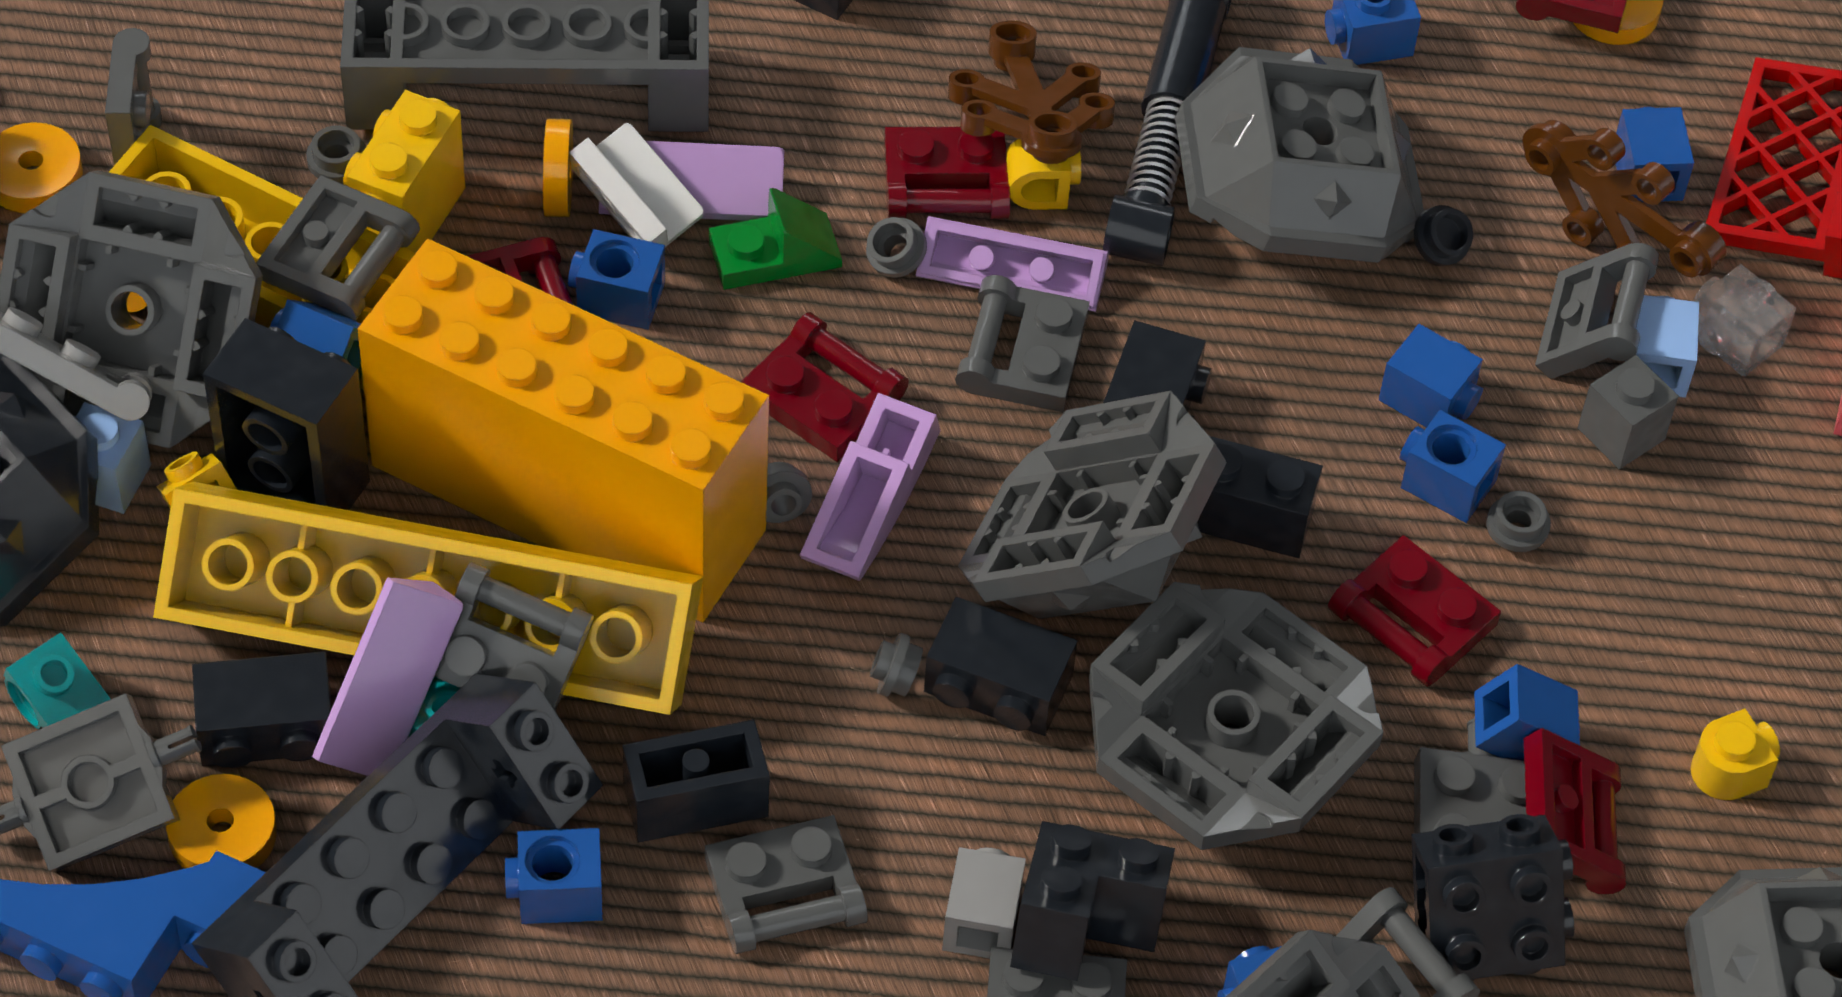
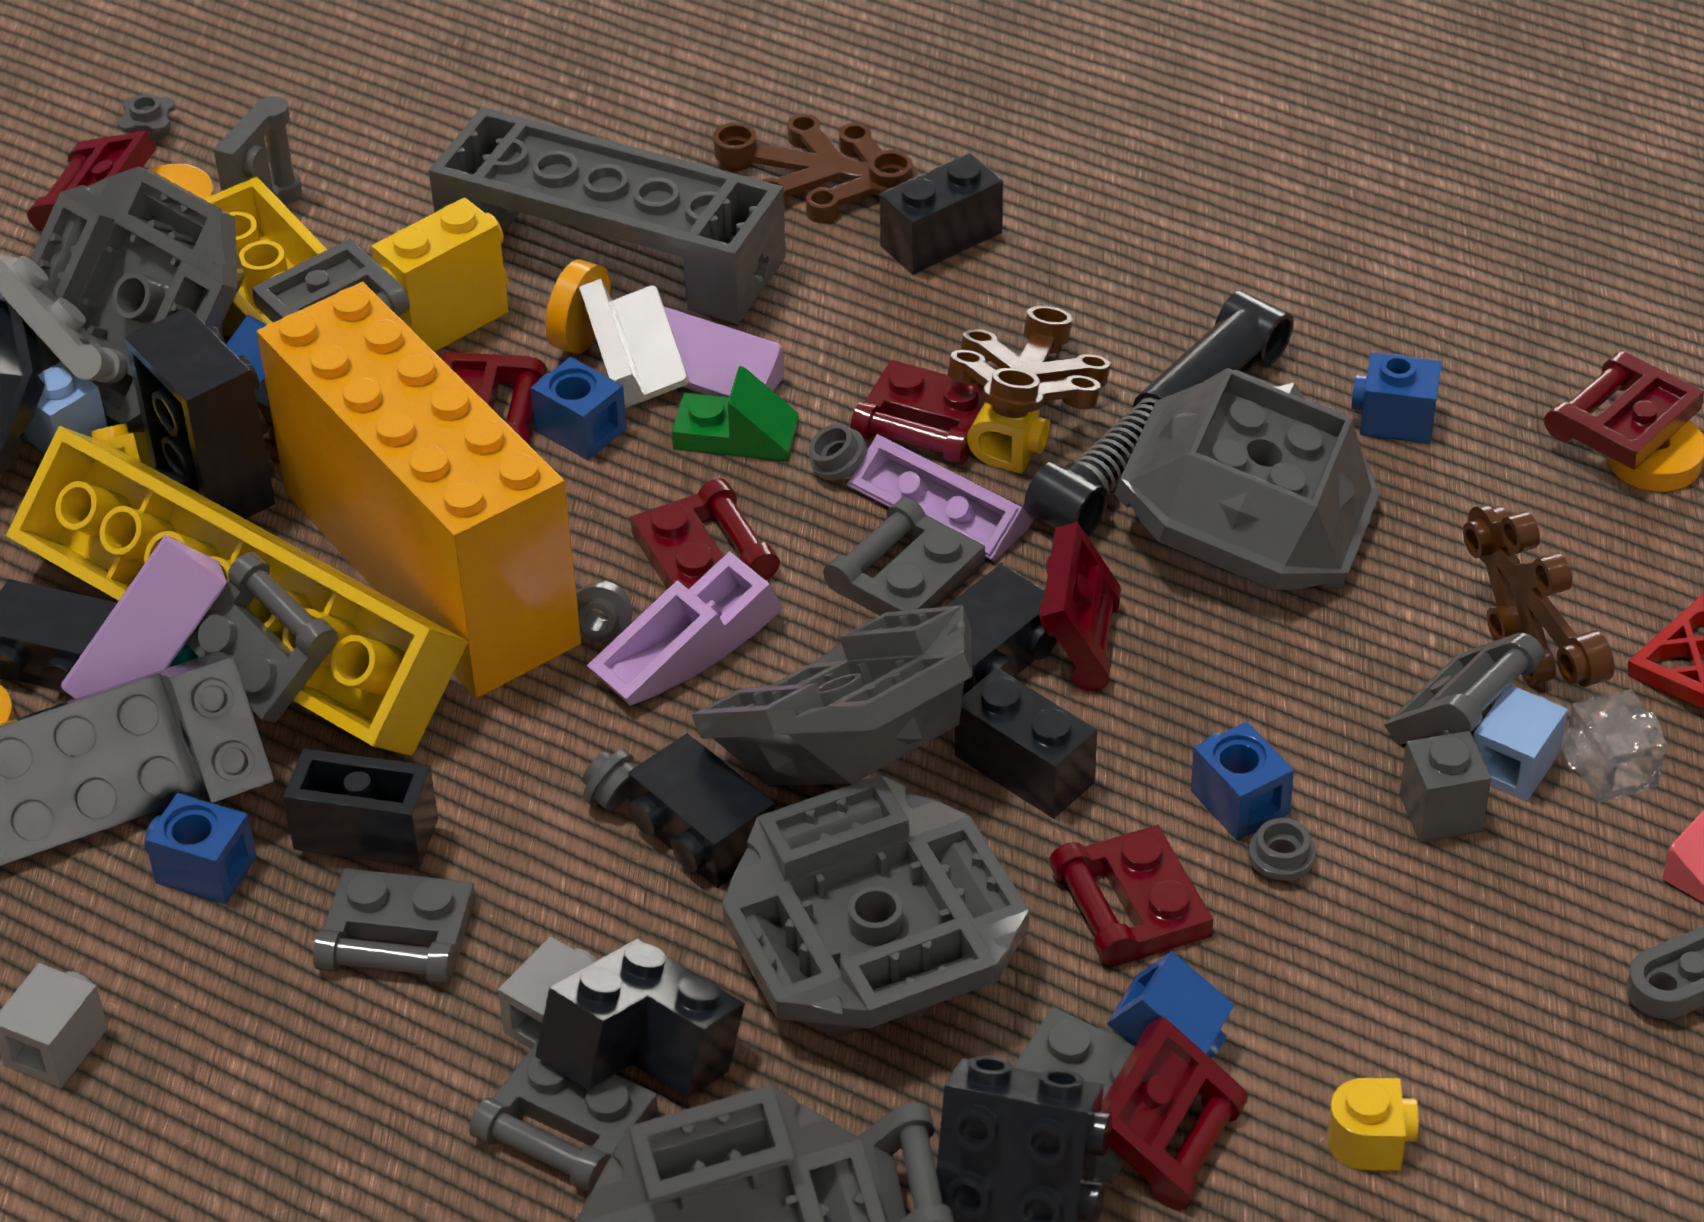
camera: 30 degrees right, 10 degrees down
blue brick [1379,324,1483,428] -> none
black plate [1414,205,1473,266] -> none
blue brick [1616,107,1694,202] -> none
none -> dark red plate [1039,522,1122,691]

